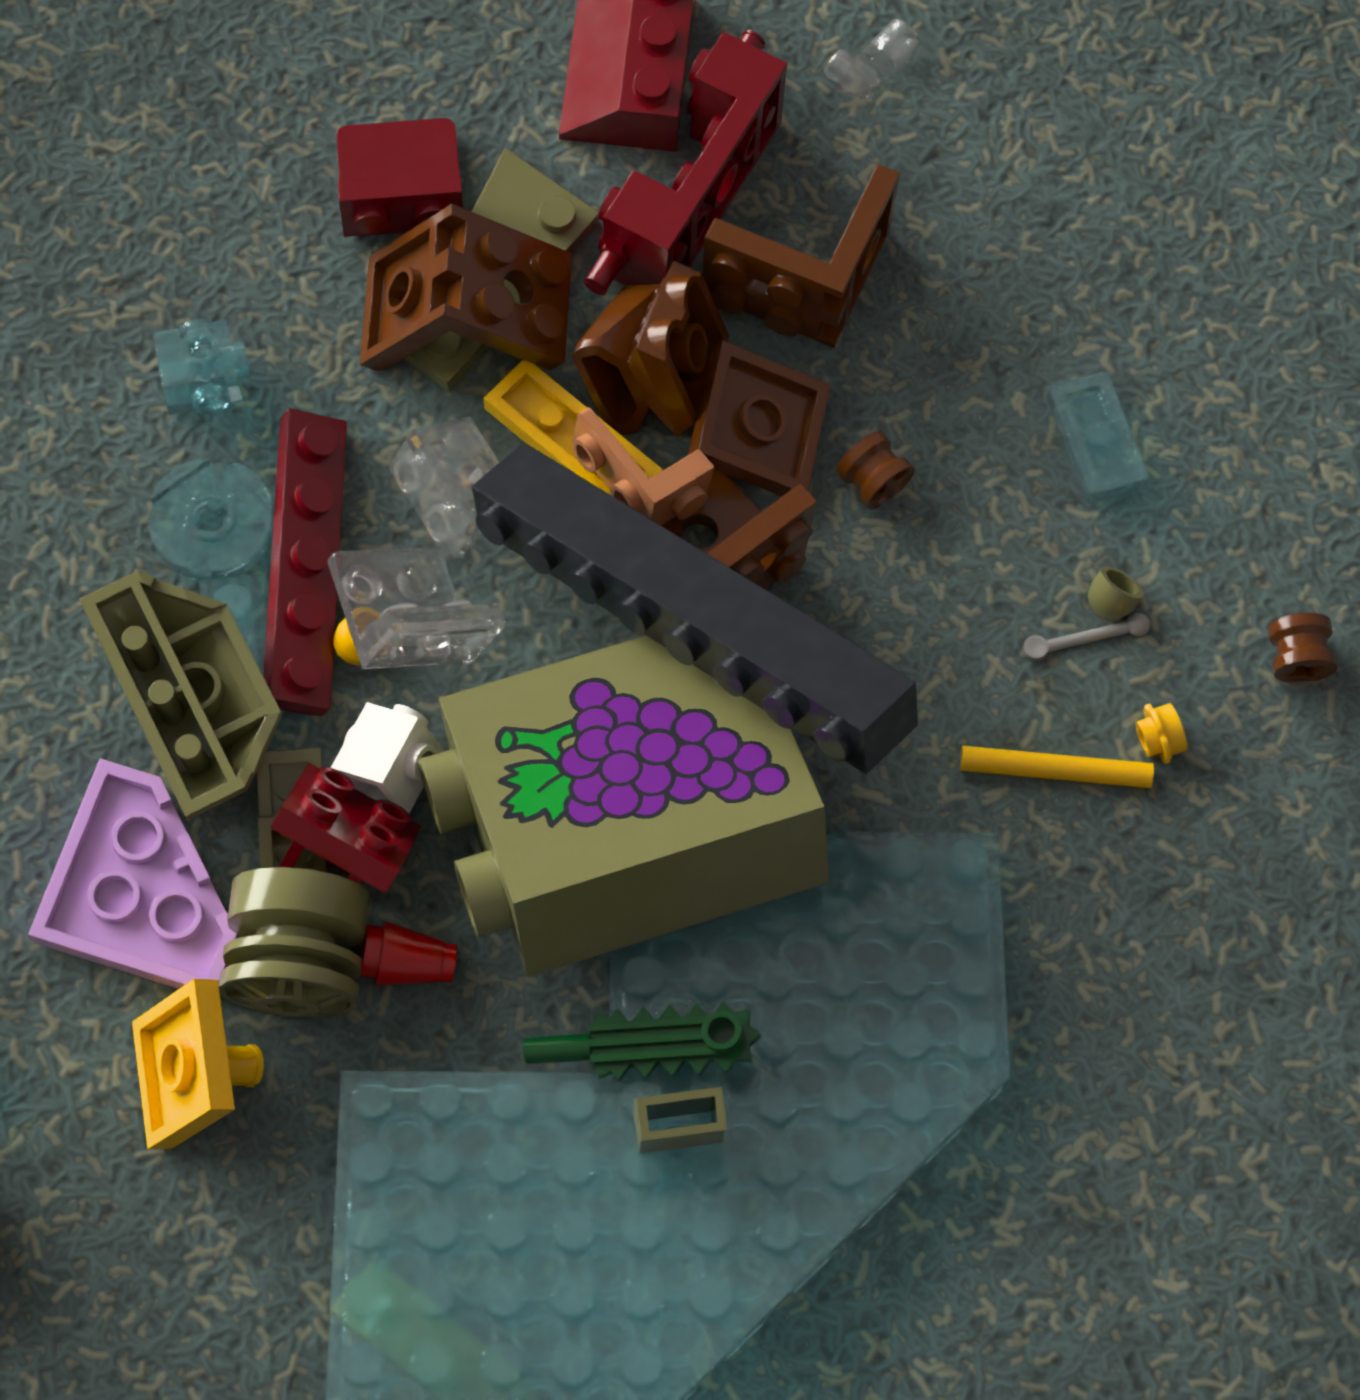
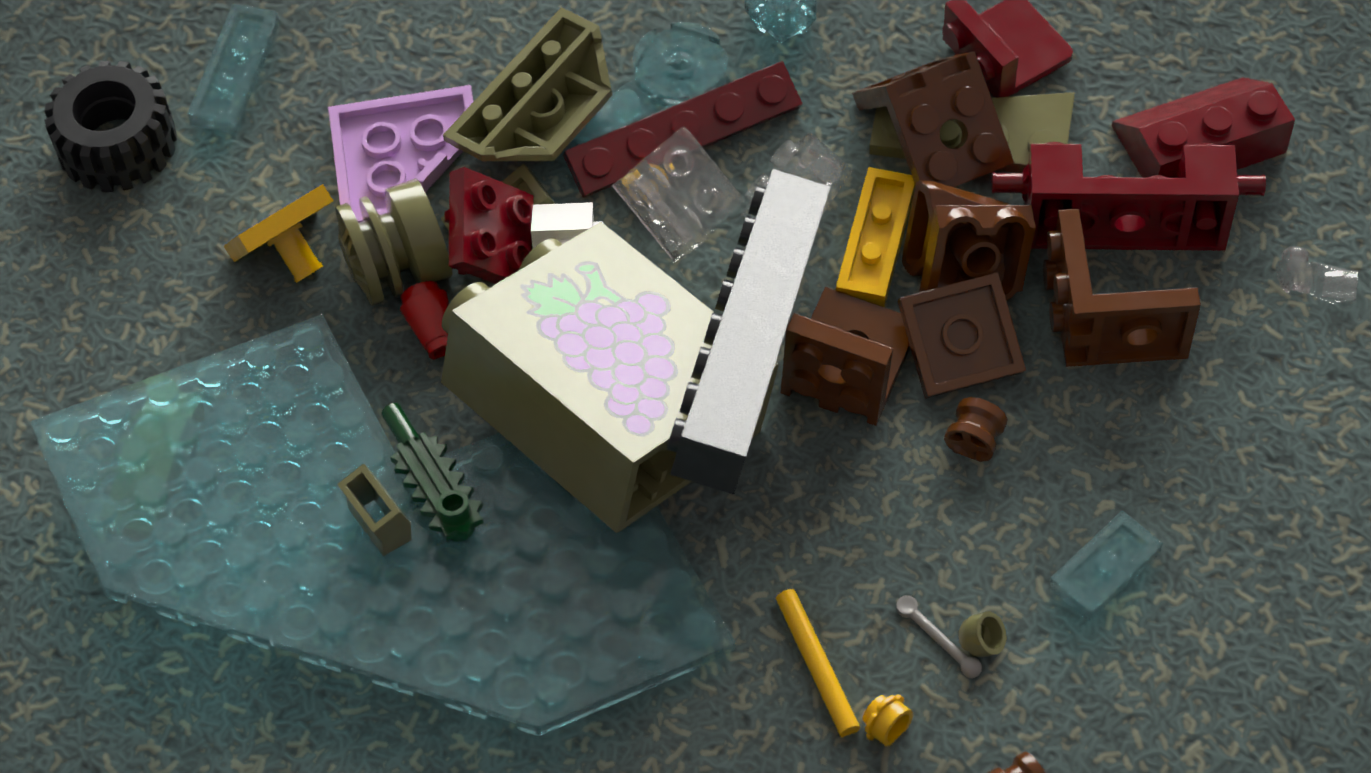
camera: 70 degrees right, 10 degrees down
nougat bracket [572,407,714,526] -> none

